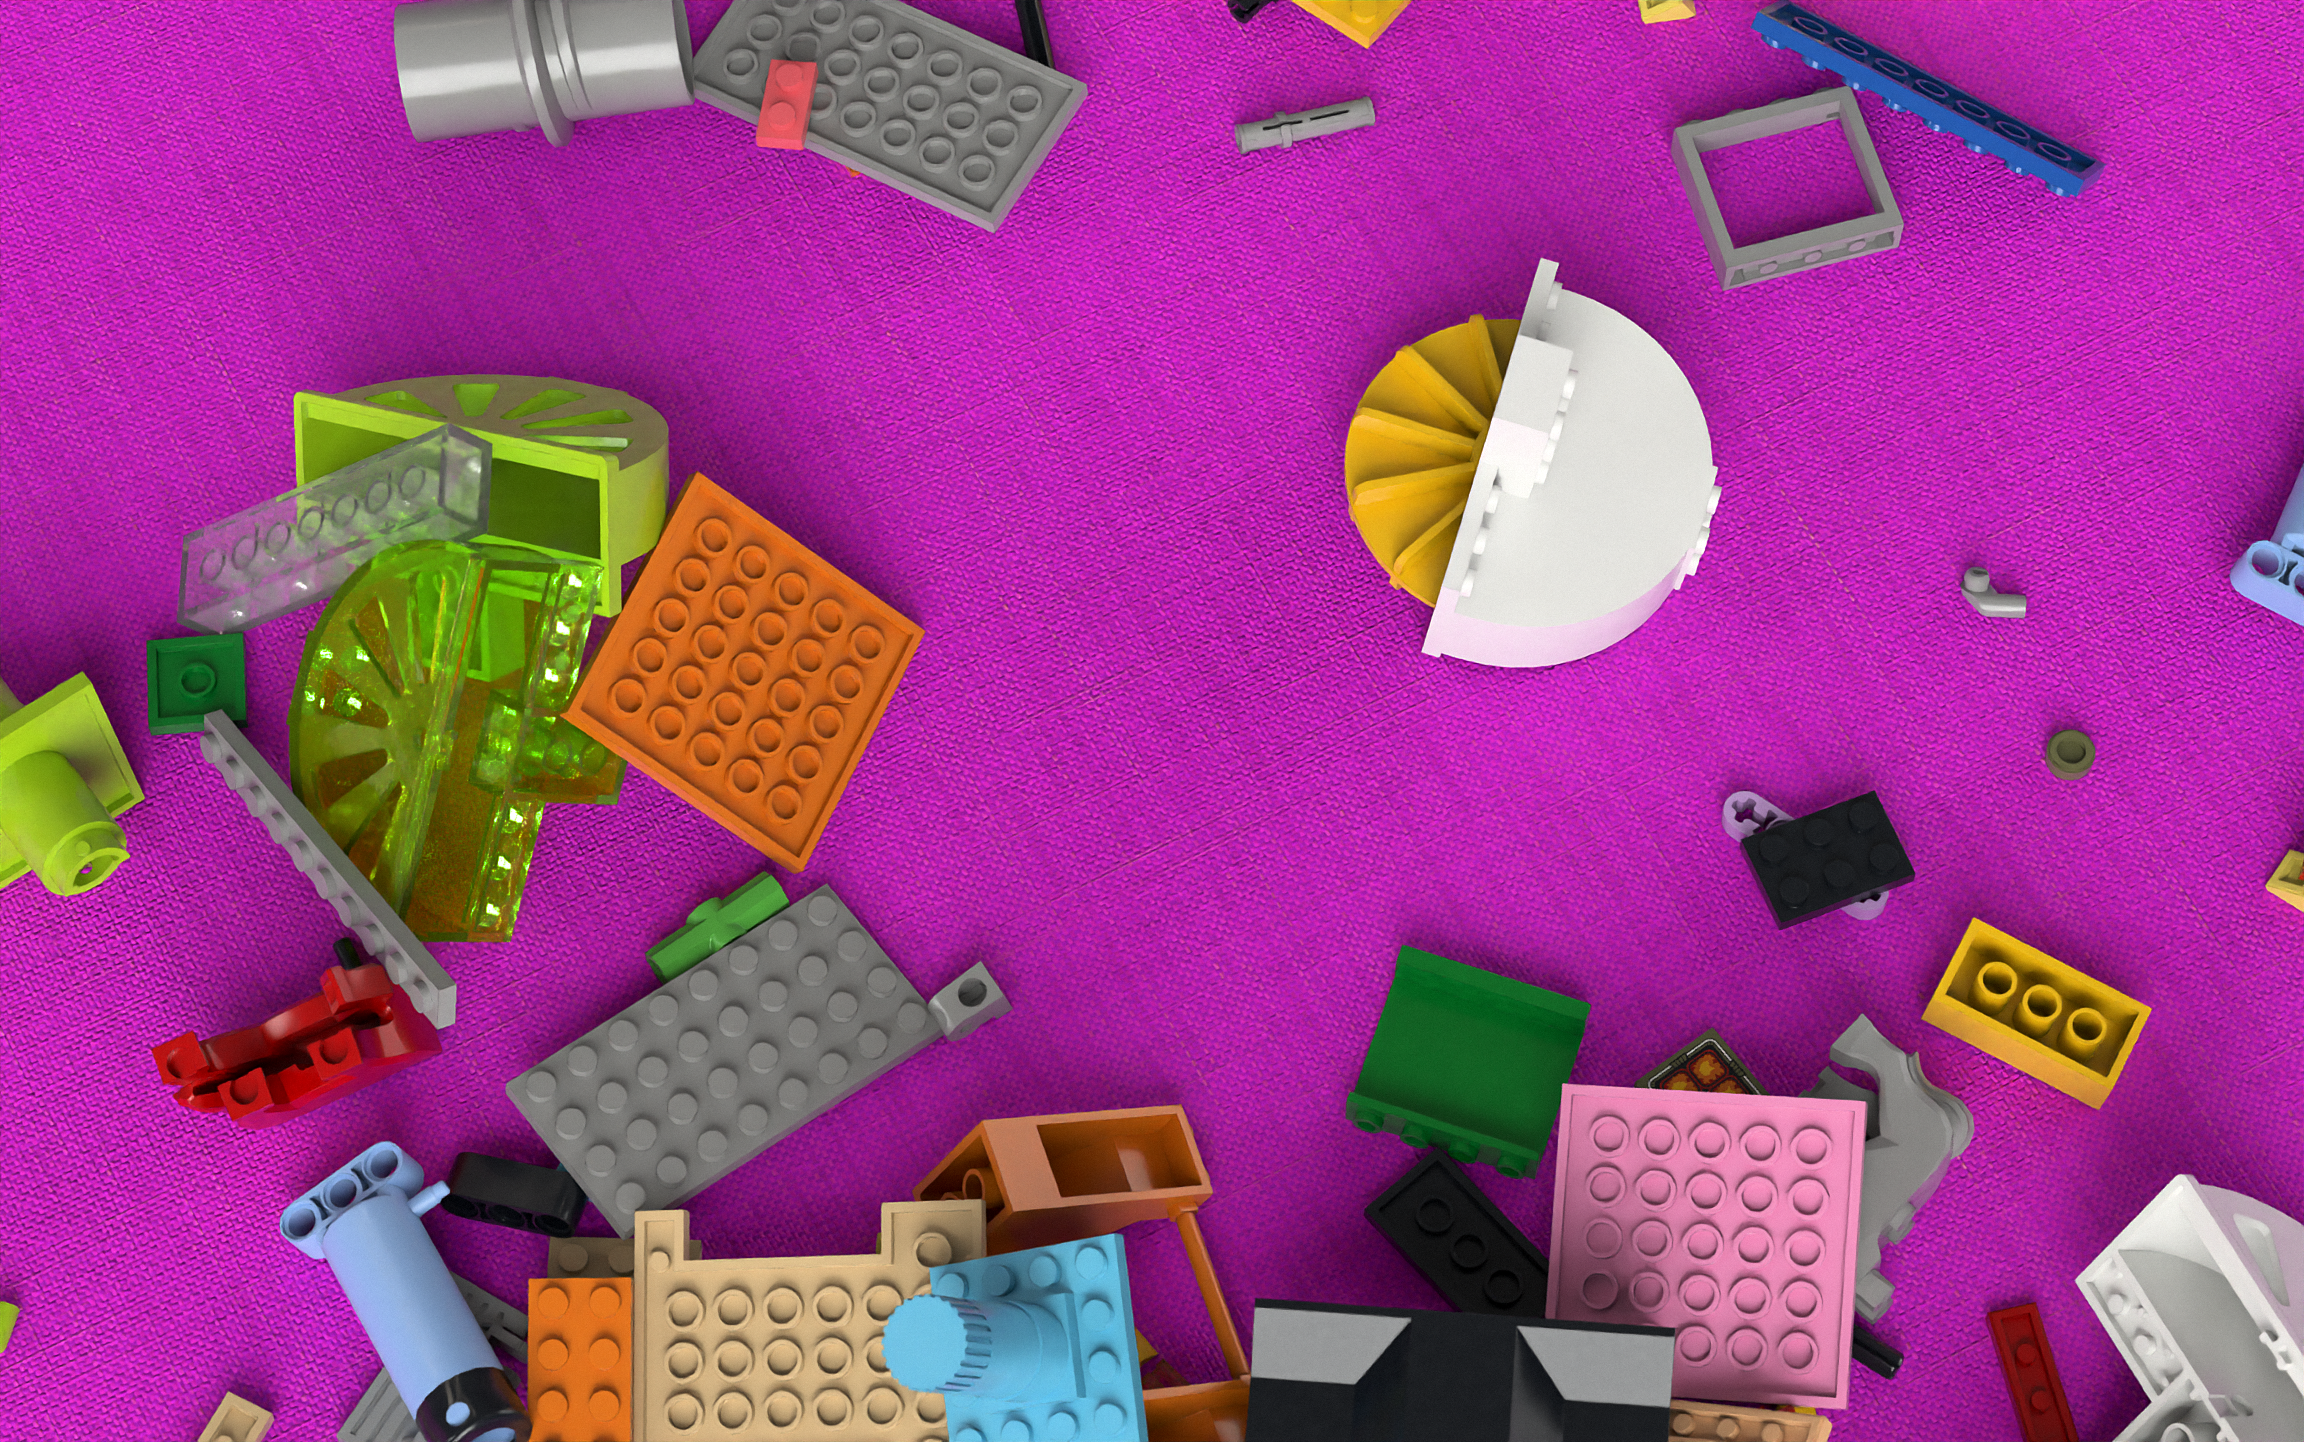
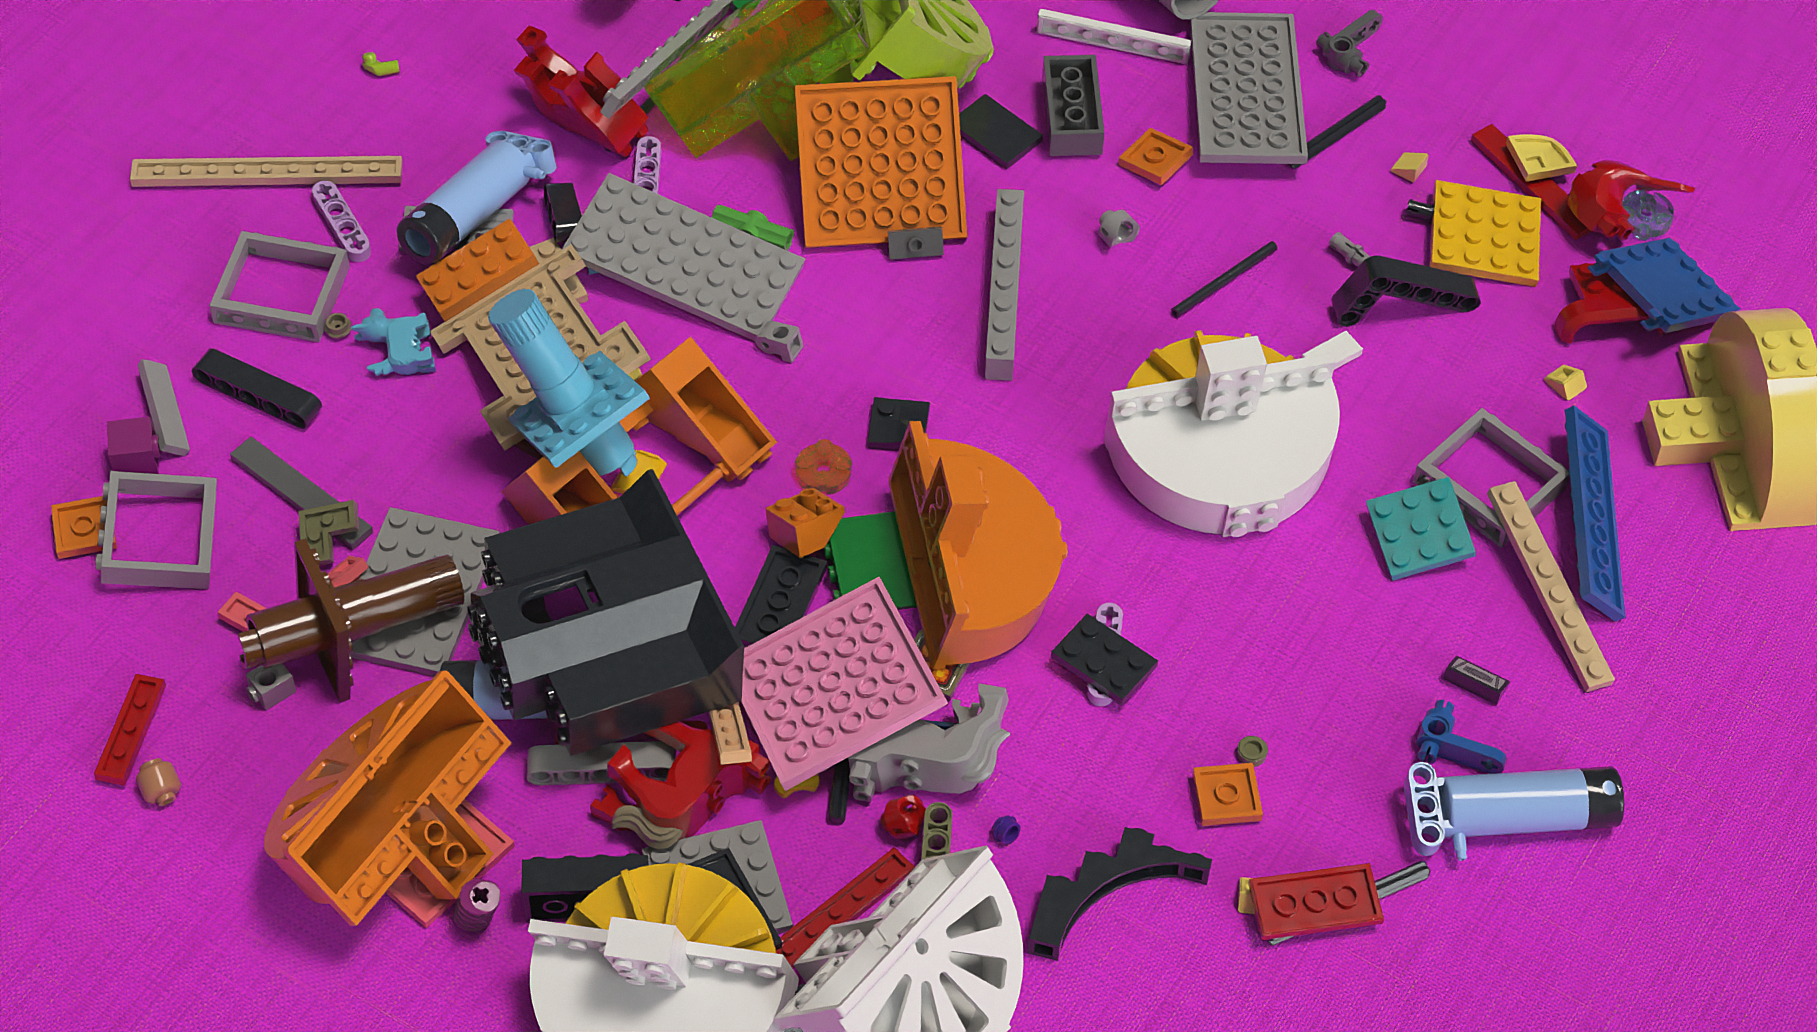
camera: 60 degrees right, 10 degrees down
coral plate [755,59,819,150] -> none
yellow brick [1921,917,2152,1110] -> none
light grey arm [1960,567,2026,618] -> none
none -> lavender beam [634,136,661,194]
none -> orange slope [765,488,845,558]
none -> plate [795,439,852,495]
none -> black plate [868,397,930,449]
none -> red piece [881,795,926,840]
none -> dark grey plate [887,227,944,259]
none -> orange piece [888,421,1068,669]
none -> olive beam [921,802,953,861]
none -> black tile [959,94,1043,169]
none -> light grey brick [985,189,1024,381]
none -> dark purple plate [992,815,1021,844]
none -> black arch [1028,827,1212,961]
none -> tile [1037,8,1191,64]
none -> dark grey brick [1042,55,1105,156]
none -> light grey piece [1098,210,1140,247]
none -> orange plate [1118,127,1193,185]
none -> black piece [1171,241,1278,317]
none -> orange plate [1192,763,1263,826]
none -> white tile [1302,331,1363,370]
none -> black beam [1331,255,1481,327]
none -> teal plate [1366,477,1476,581]
none -> blue piece [1416,700,1507,774]
none -> slope [1443,655,1510,705]
none -> tan plate [1487,481,1615,692]

